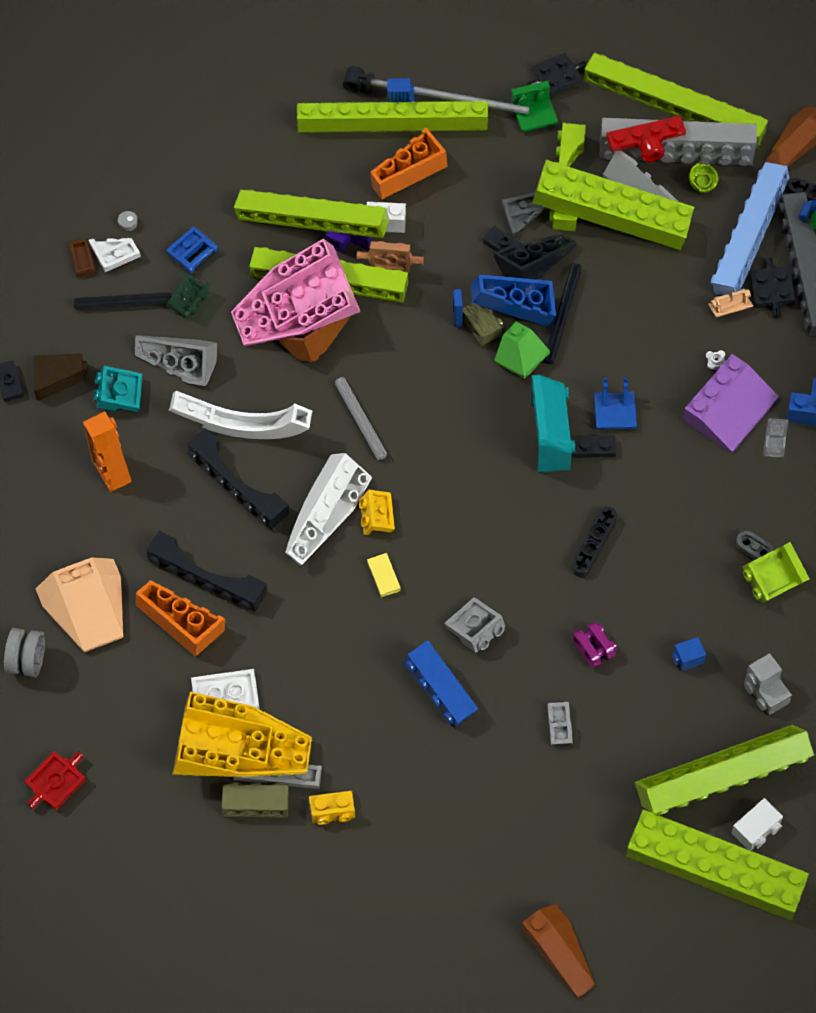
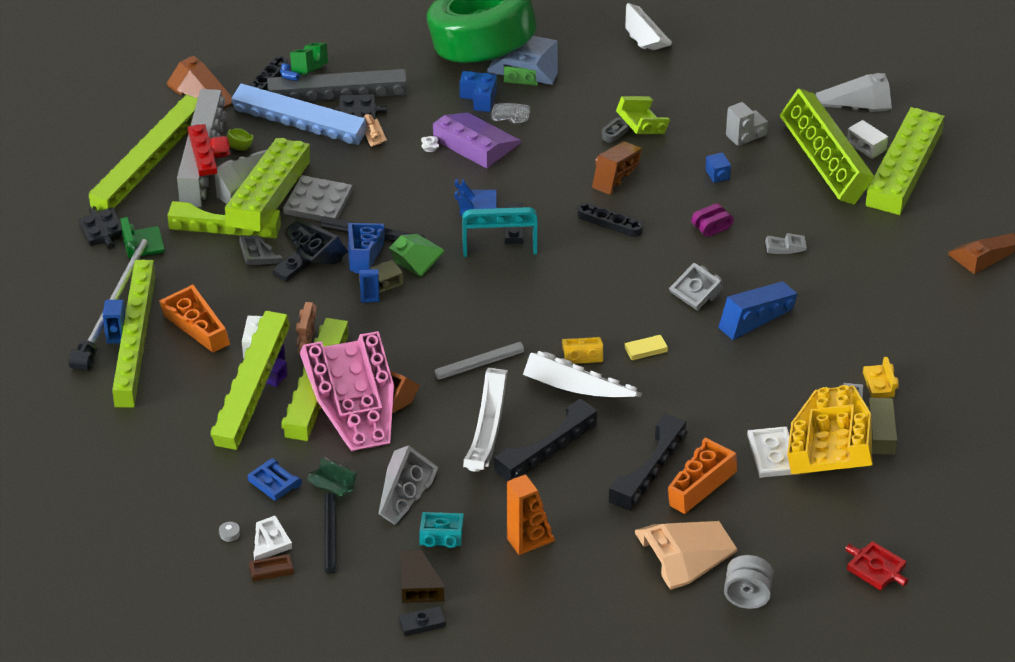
camera: 90 degrees left, 20 degrees down
none -> light grey plate [283,175,353,221]
none -> dark orange wedge [592,141,642,195]

